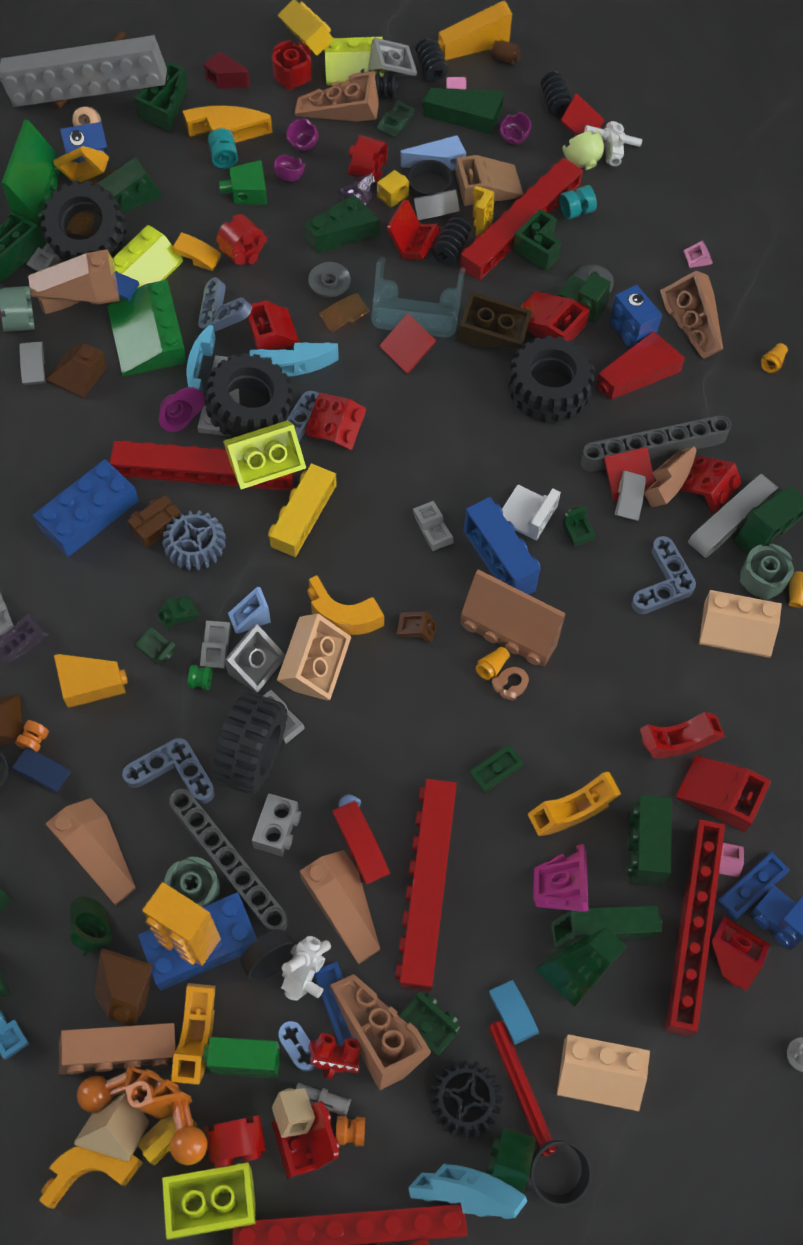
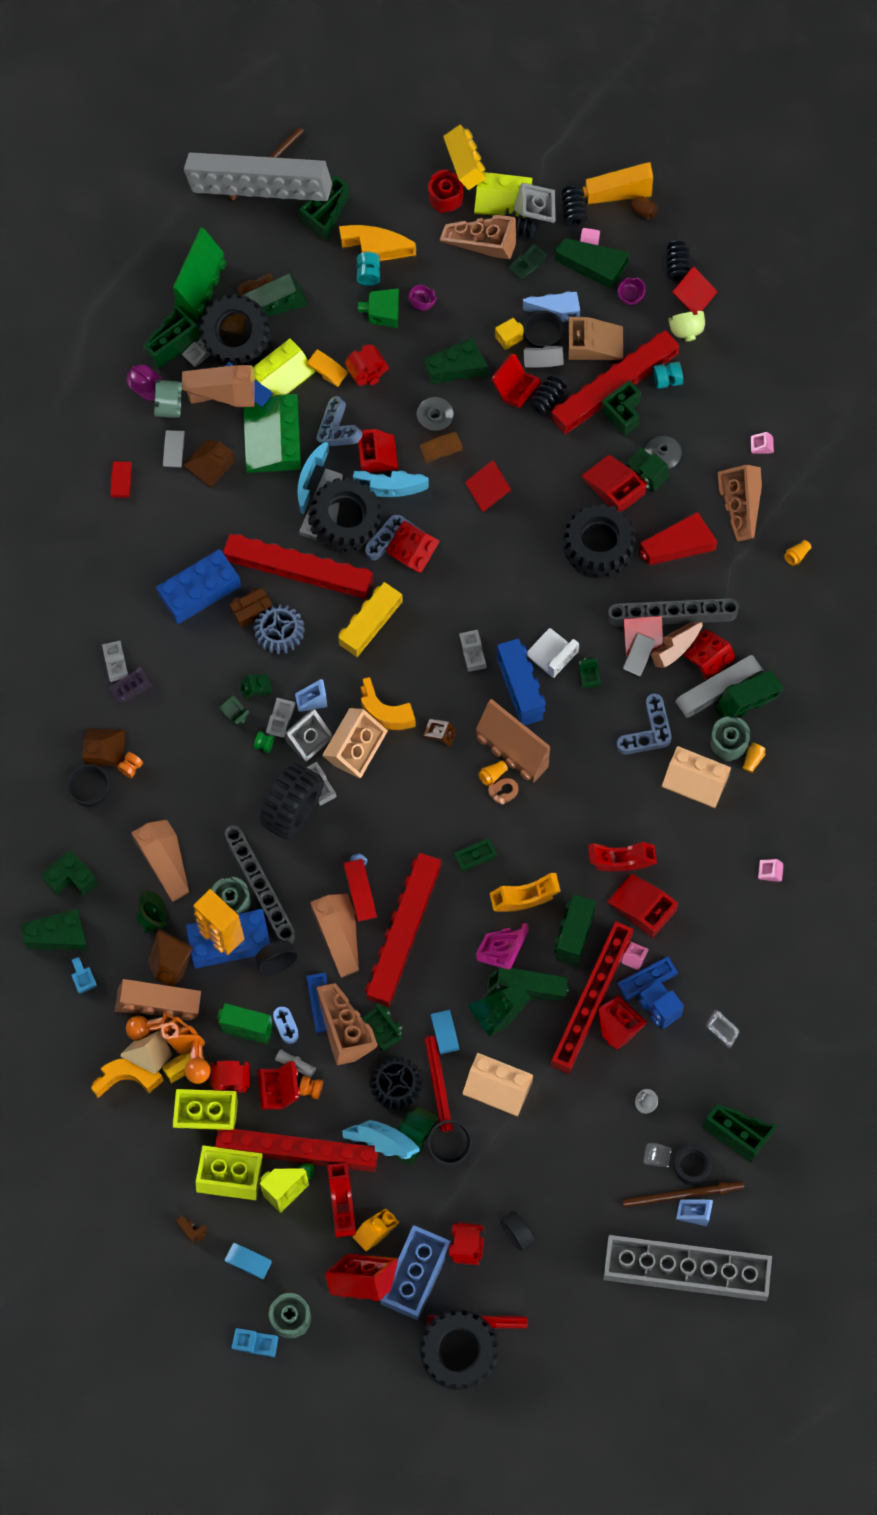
camera: 15 degrees right, 5 degrees up
dark blue slope [12,747,71,794] -> none
light orange tile [53,146,109,183] -> none
light orange slope [54,654,128,708] -> none
blue brick [60,122,108,163] -> none
light nougat head [72,106,101,126] -> none
sand blue beam [122,738,215,804] -> none
magenta piece [159,387,205,432] -> none
light orange arch [171,983,216,1084] -> none
dark red slope [203,51,250,89] -> none
neon yellow slope [223,420,306,489] -> none
light grey brick [251,793,301,857] -> none
tan brick [272,1088,315,1138] -> none
white piece [281,936,331,1000] -> none
magenta hair [286,118,319,152] -> none
red hips [308,1033,360,1079] -> none
clear purple slope [337,173,375,205] -> none
red brick [348,135,388,183] -> none
clear light blue windscreen [371,257,465,337] -> none
dark brown slope [456,291,532,347] -> none
yellow bracket [473,186,494,236] -> none
white piece [584,121,642,166] -> none
blue brick [609,285,662,348] -> none

